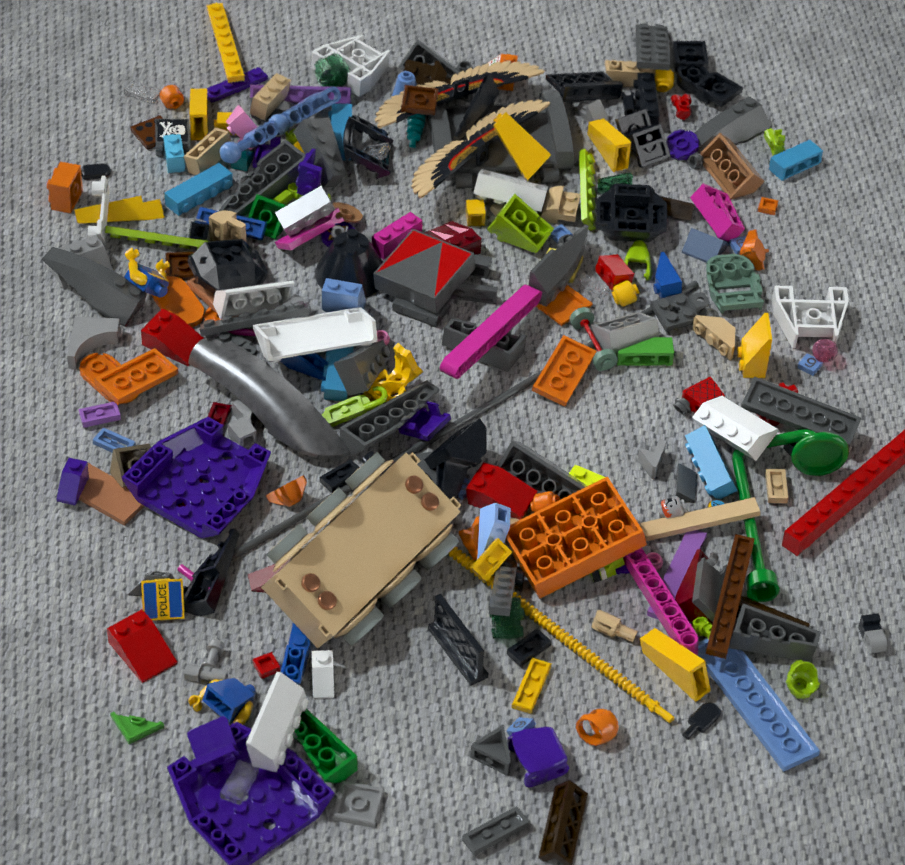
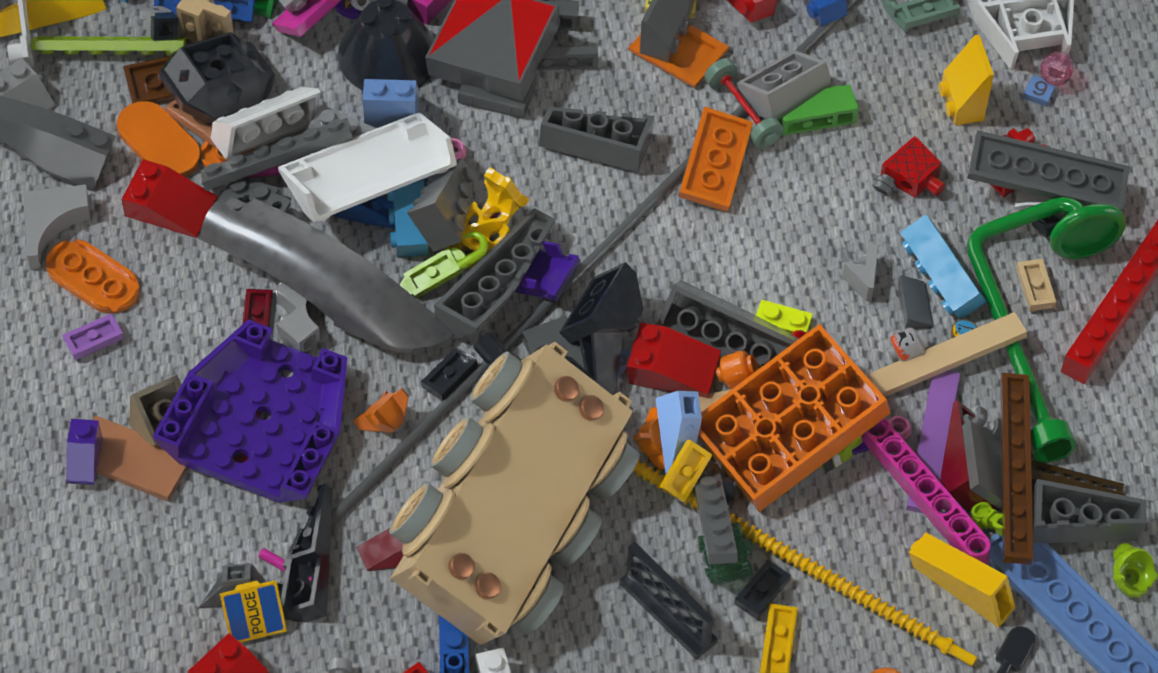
camera: 10 degrees left, 10 degrees up
medium blue tile [93,428,136,453] -> none
orange plate [95,348,178,405] -> none
torso [124,248,170,298] -> none
dark pink beam [440,284,542,379] -> none
tan arm [591,610,638,643] -> none
yellow head [611,280,639,307] -> none
dark grey plate [650,293,710,332] -> none
white slope [692,396,779,461] -> none
tan slope [693,315,735,360] -> none

